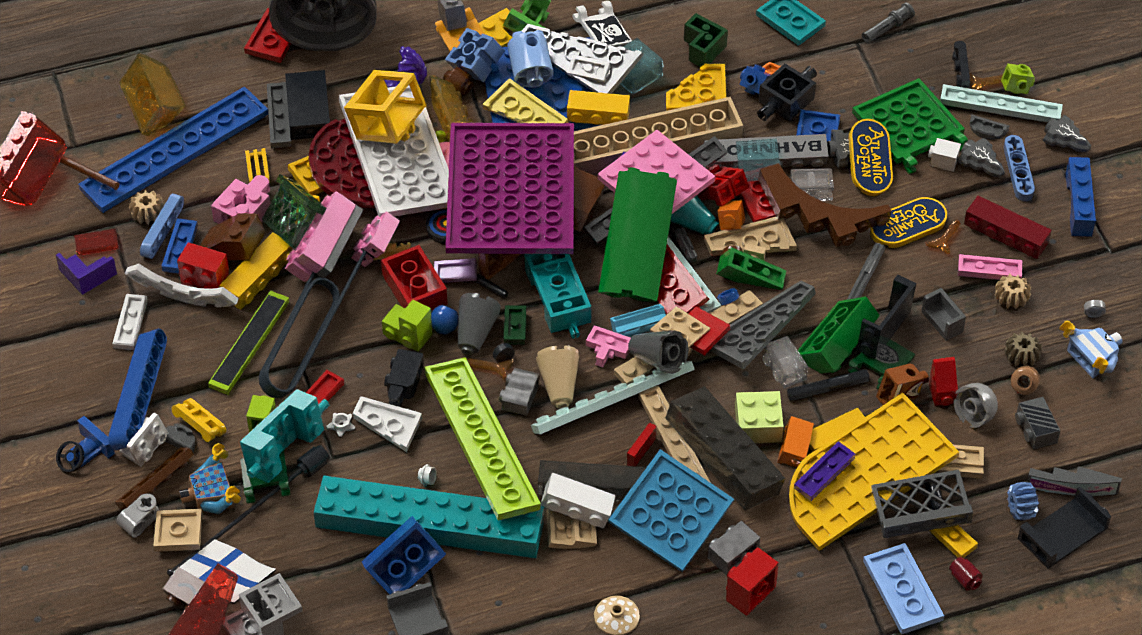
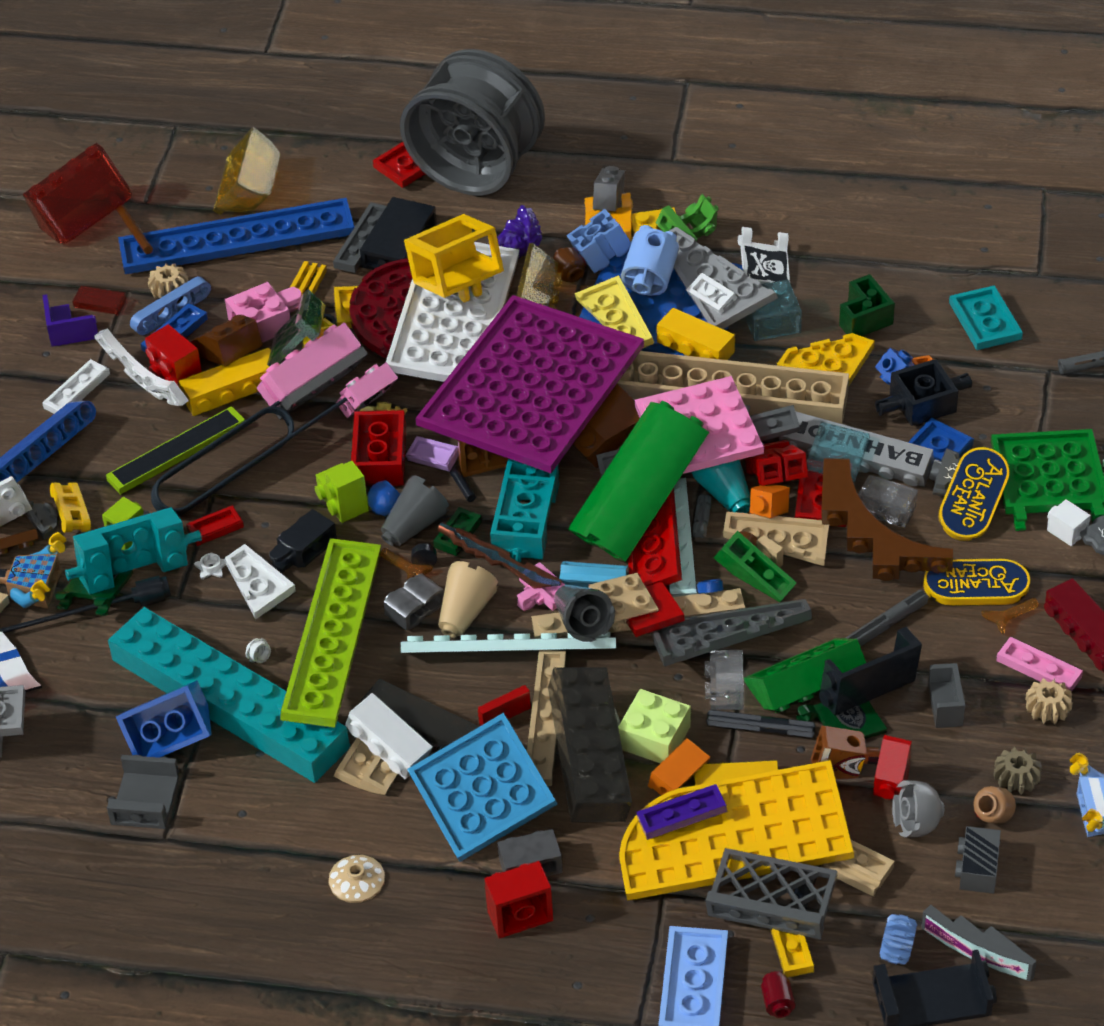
camera: 30 degrees right, 5 degrees down
none -> copper sword [438,522,562,589]

